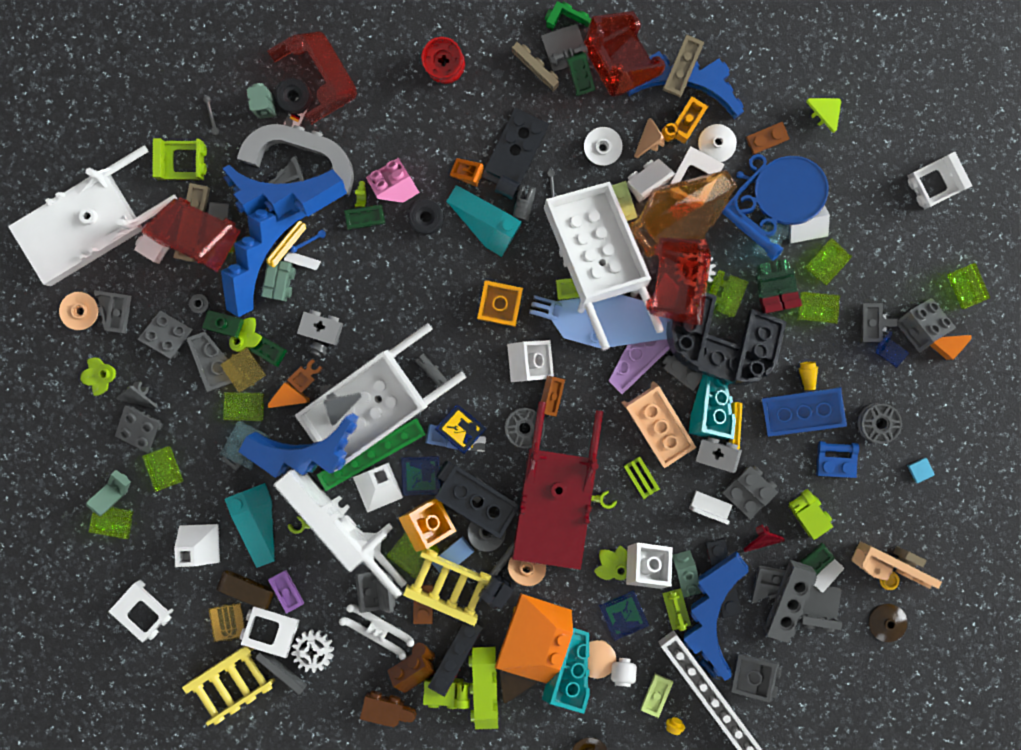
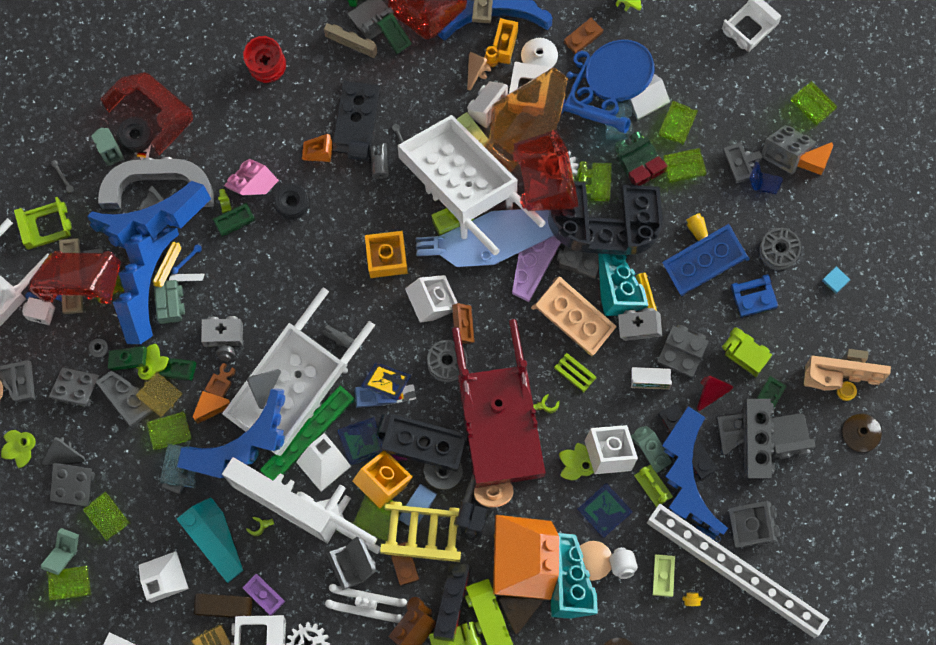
camera: 15 degrees left, 15 degrees down
teal wedge [447,185,522,257] -> none
white dish [584,127,622,166] -> none
white sticker [814,559,844,593] -> none

